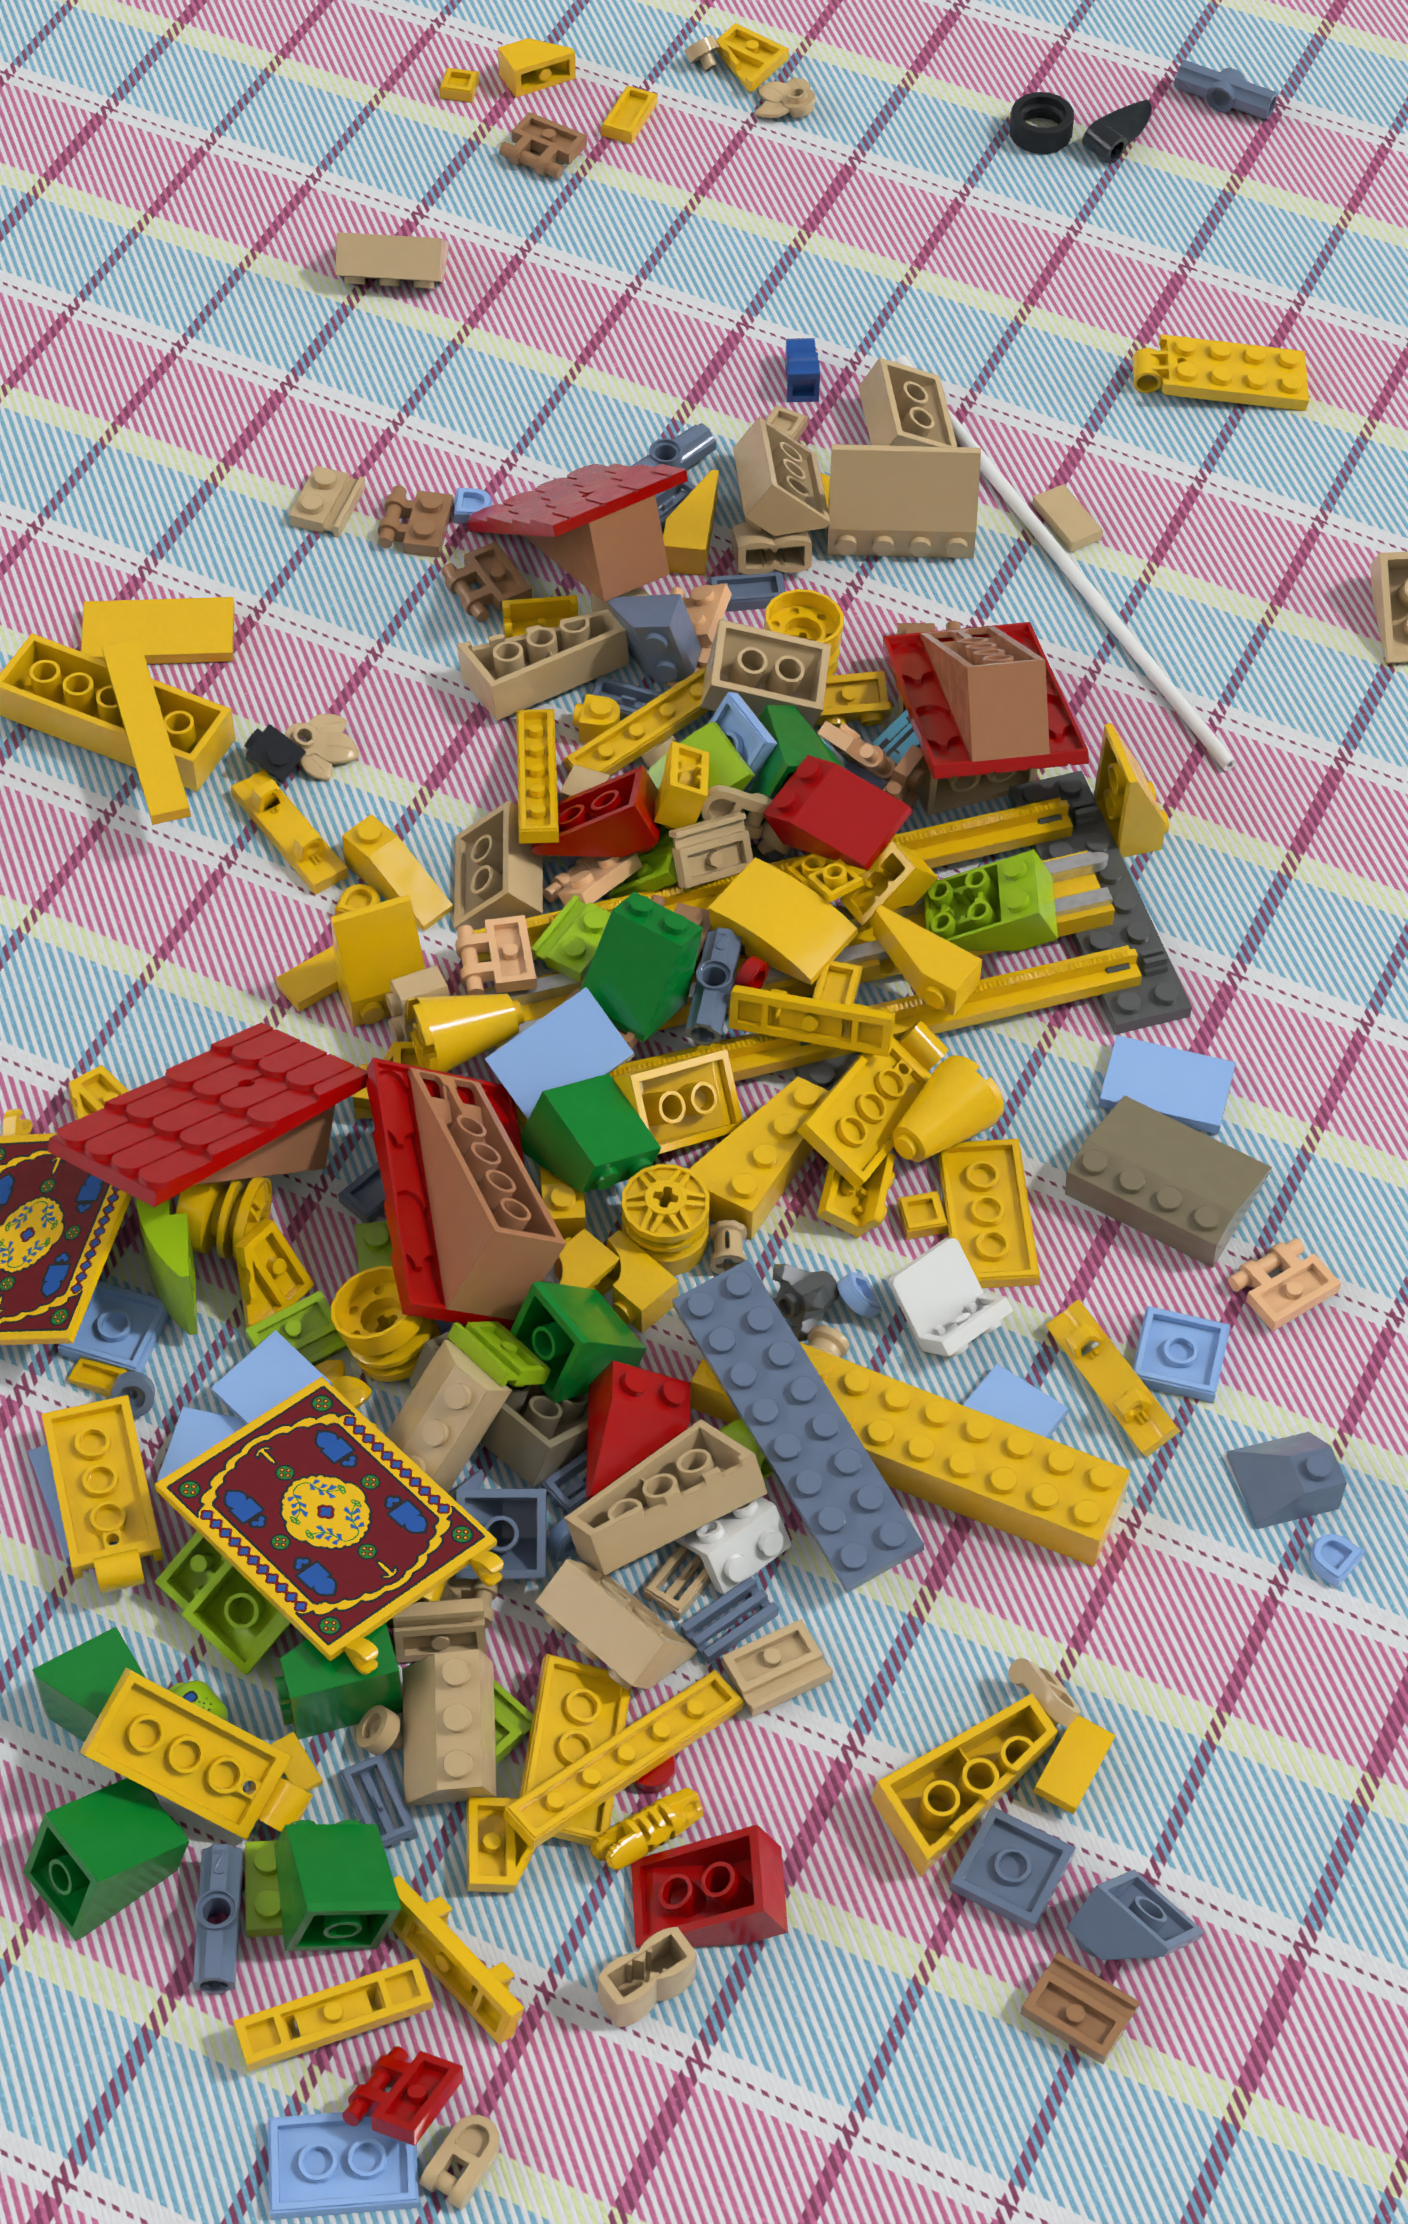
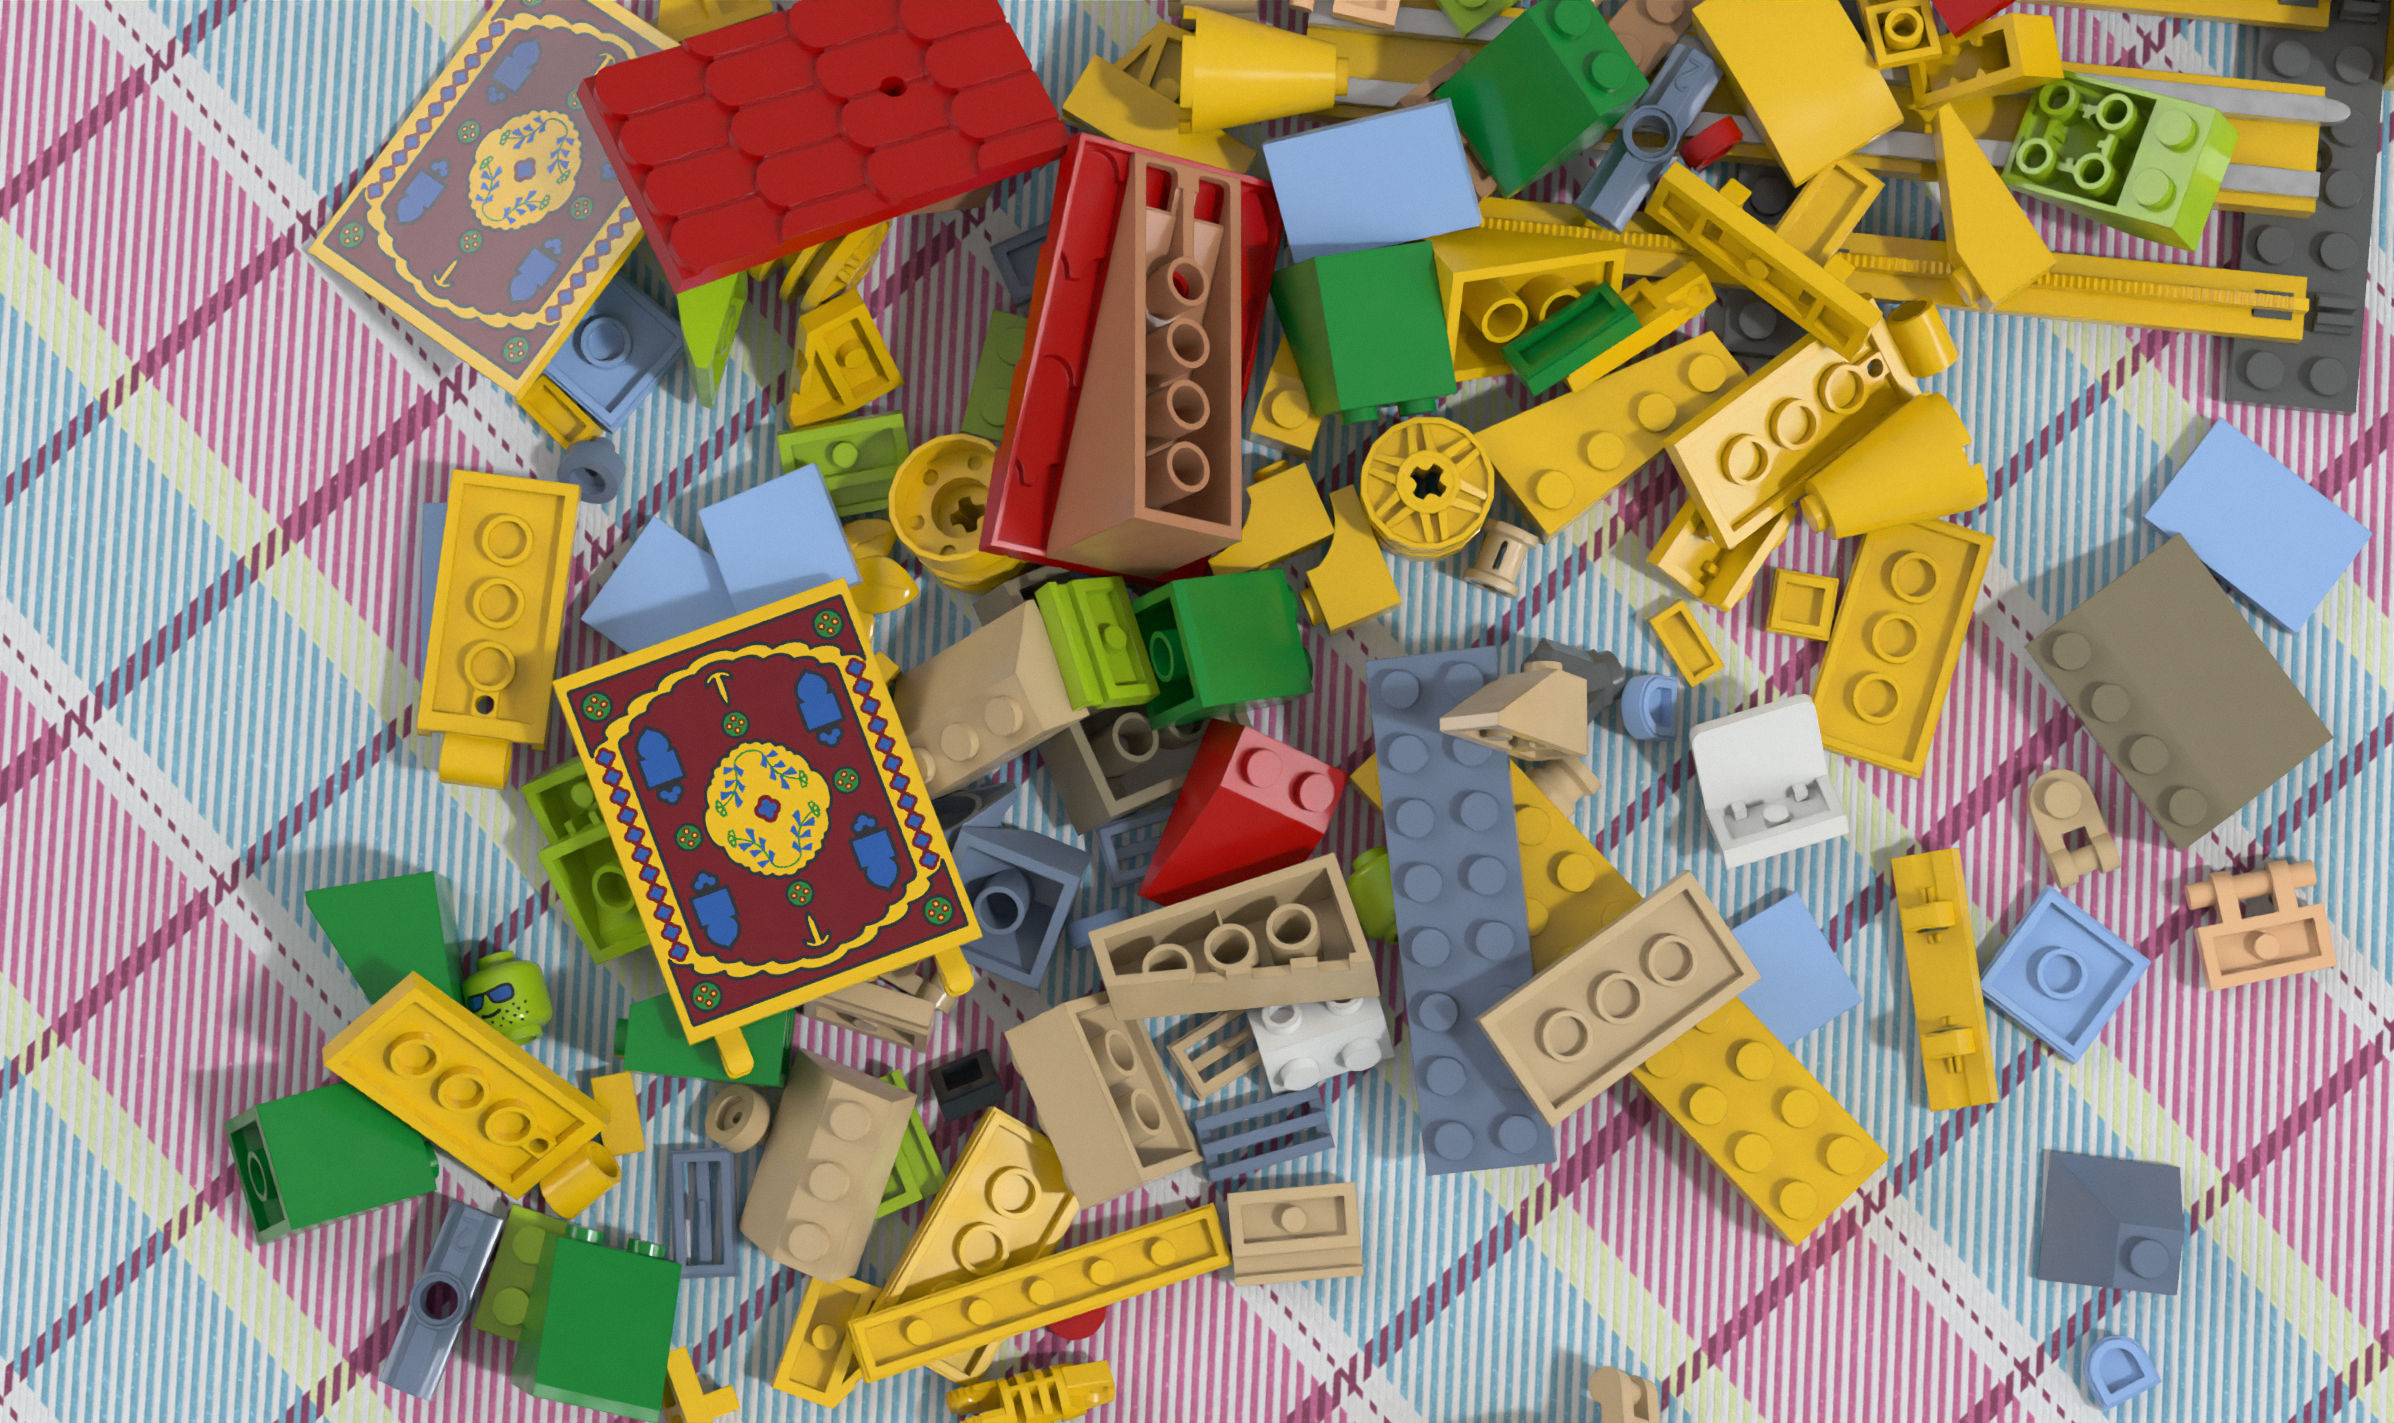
camera: 25 degrees right, 30 degrees up
none -> black tile [928,1048,1006,1123]
none -> tan slope [1440,661,1588,762]
none -> tan plate [1474,870,1762,1128]
none -> green tile [1499,281,1642,397]
none -> yellow hinge [1562,261,1717,394]
none -> yellow piece [1646,599,1725,688]
none -> tan plate [2026,769,2121,890]

